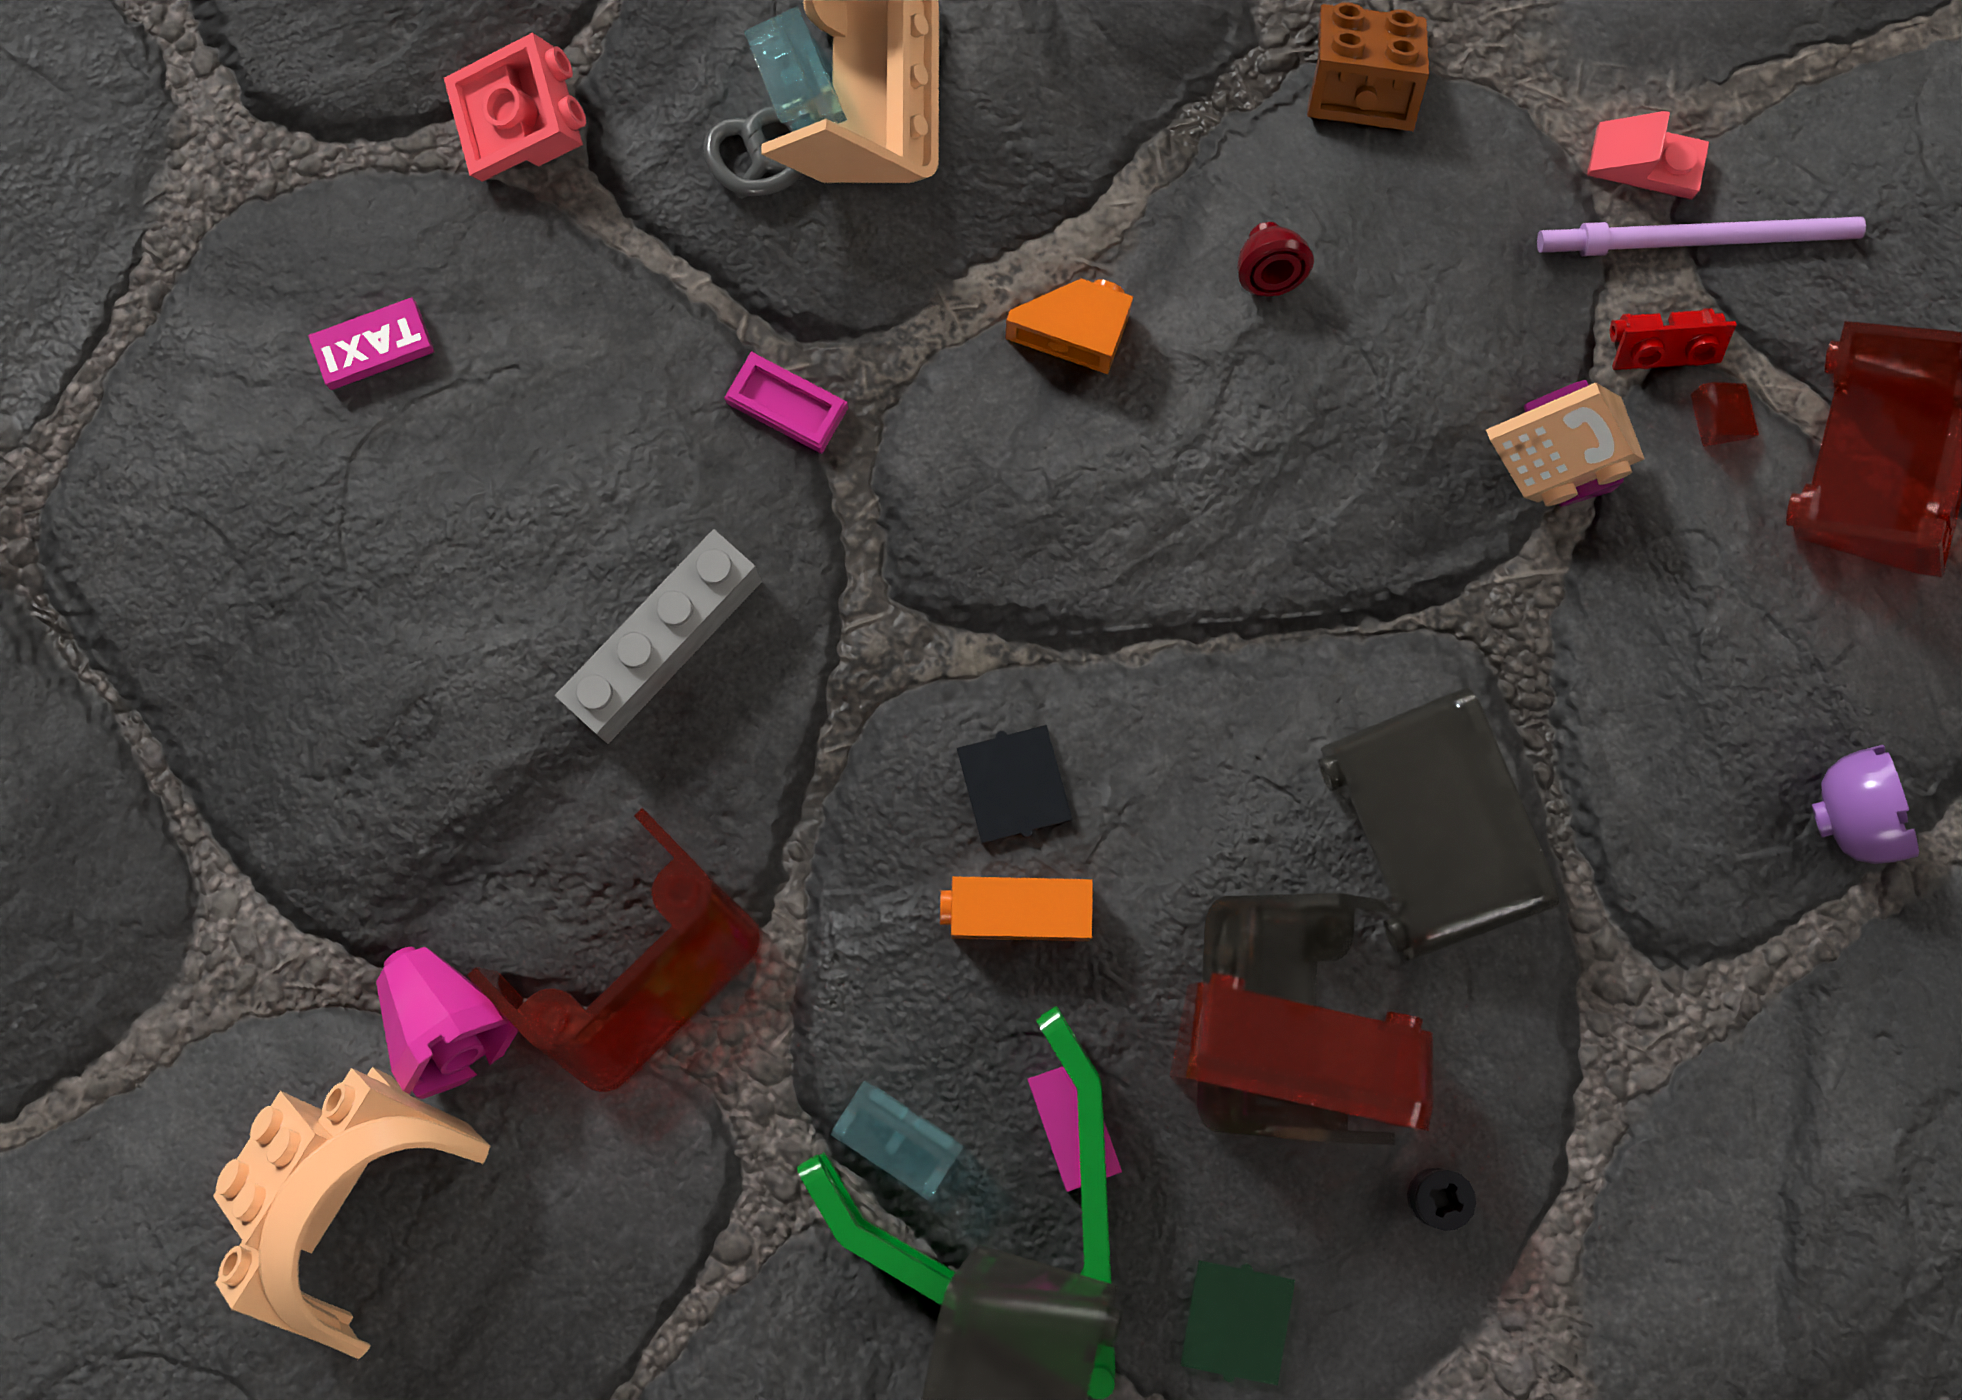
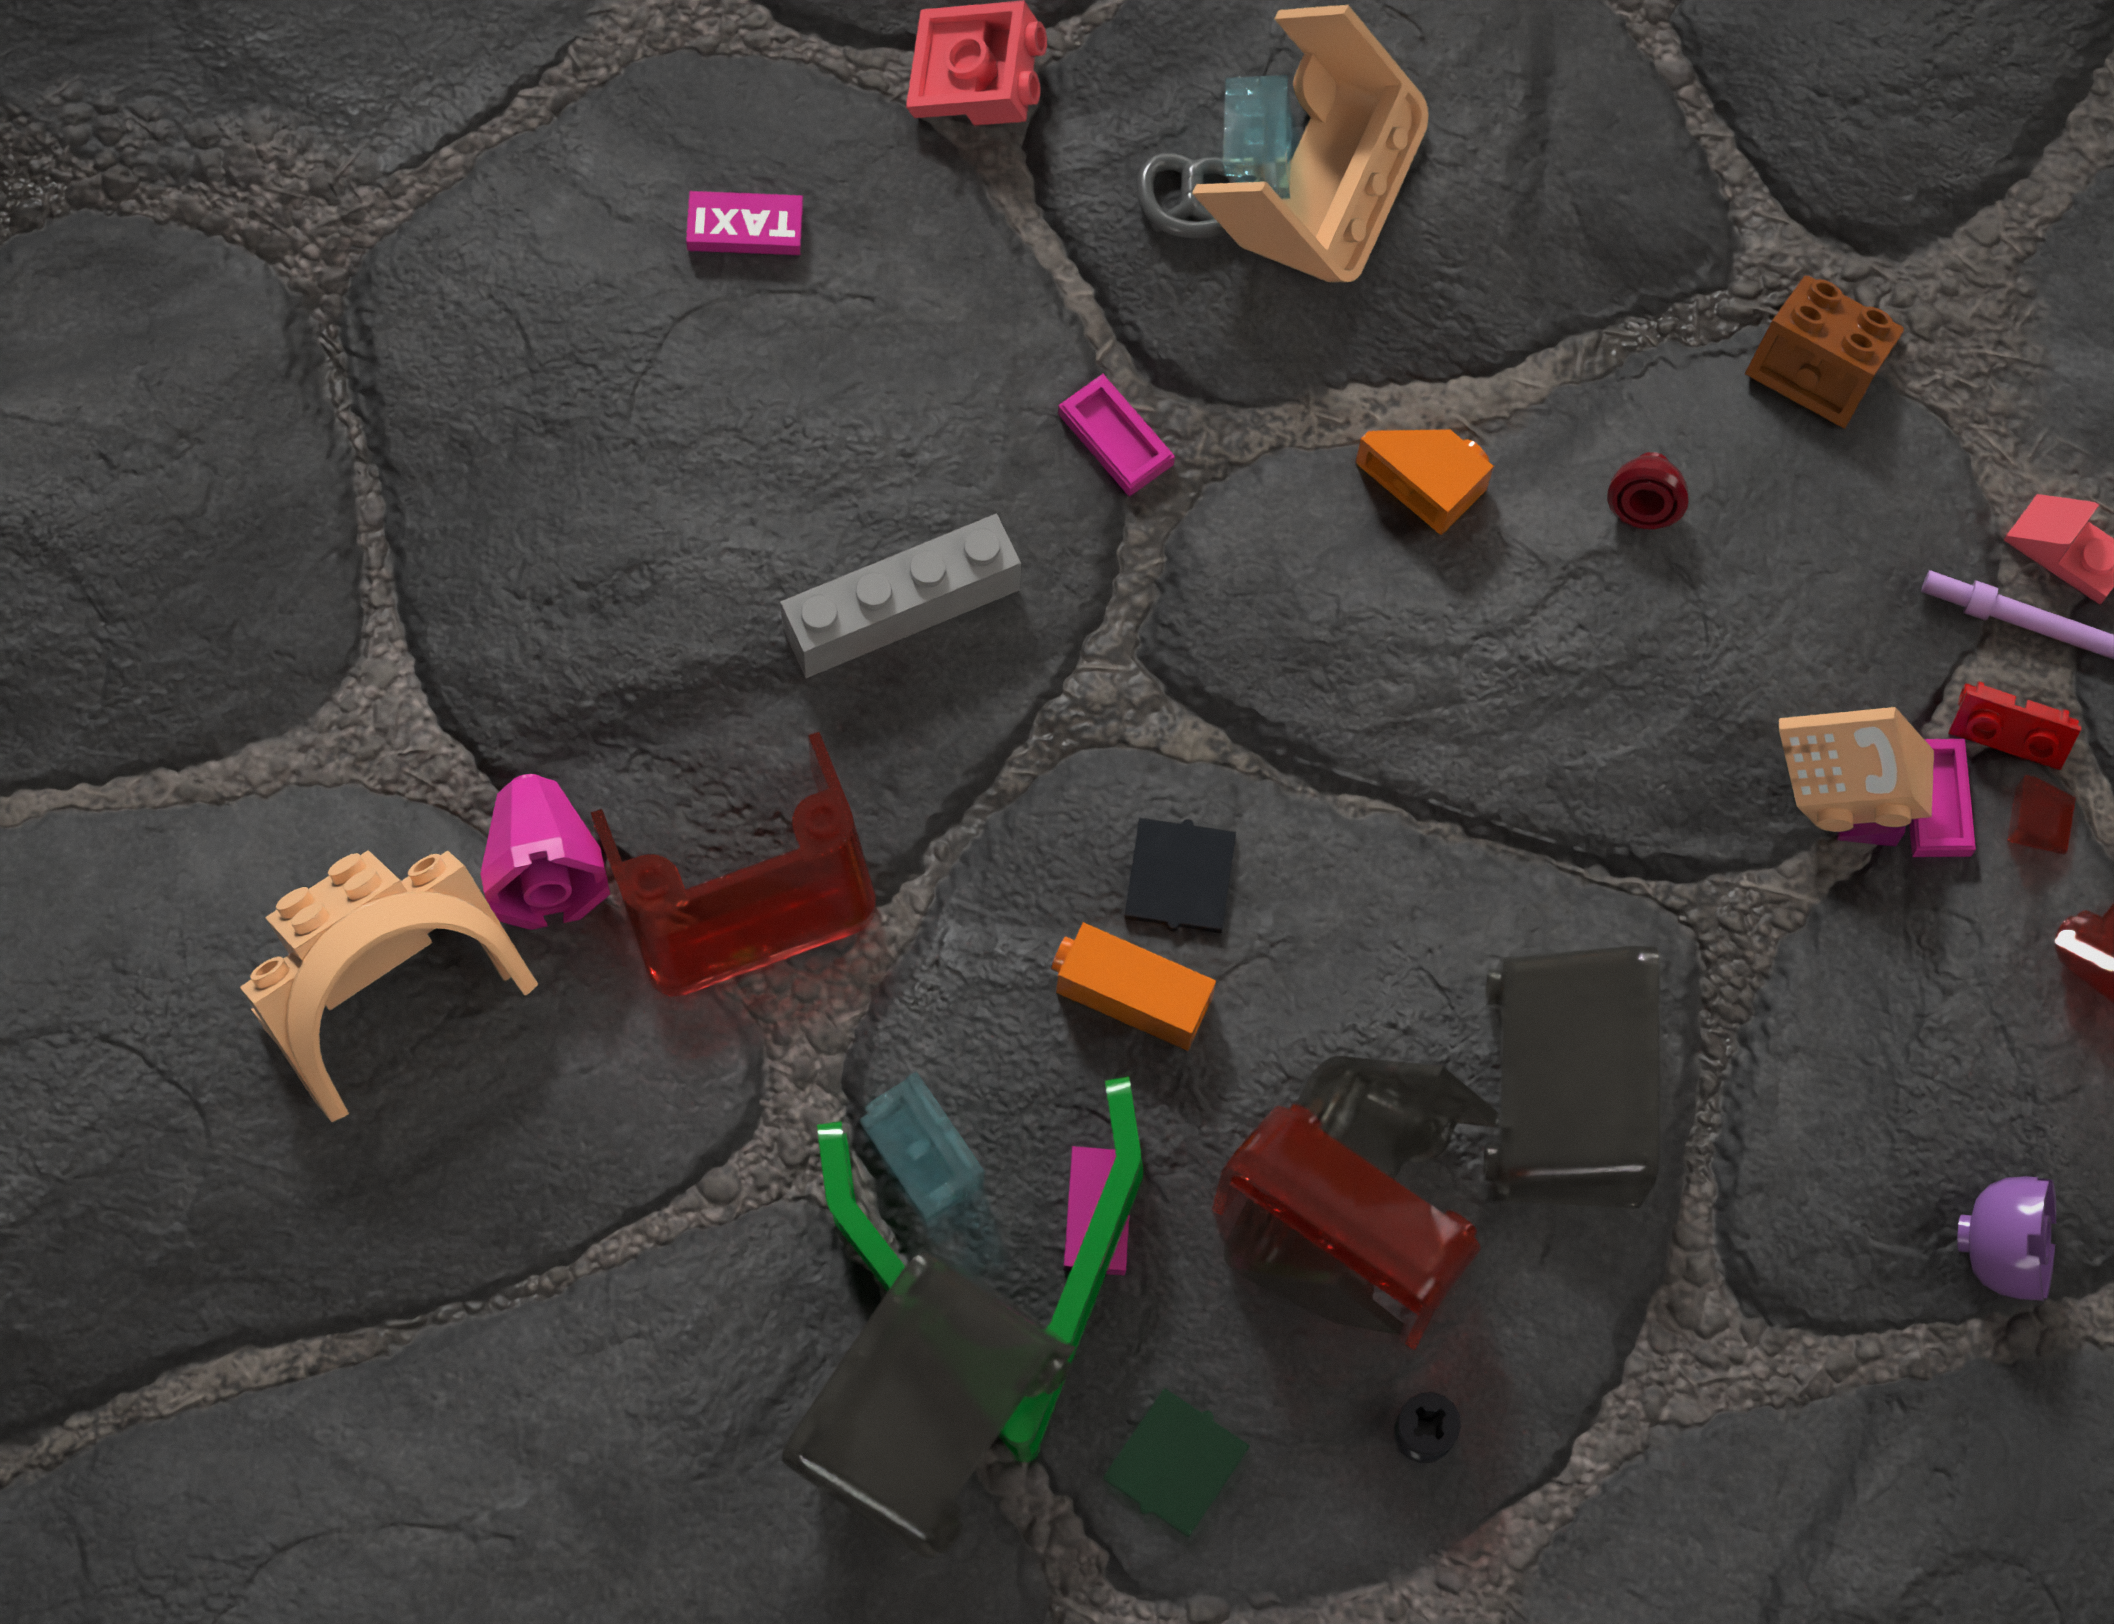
camera: 20 degrees right, 10 degrees down
none -> dark pink tile [1909,739,1976,857]

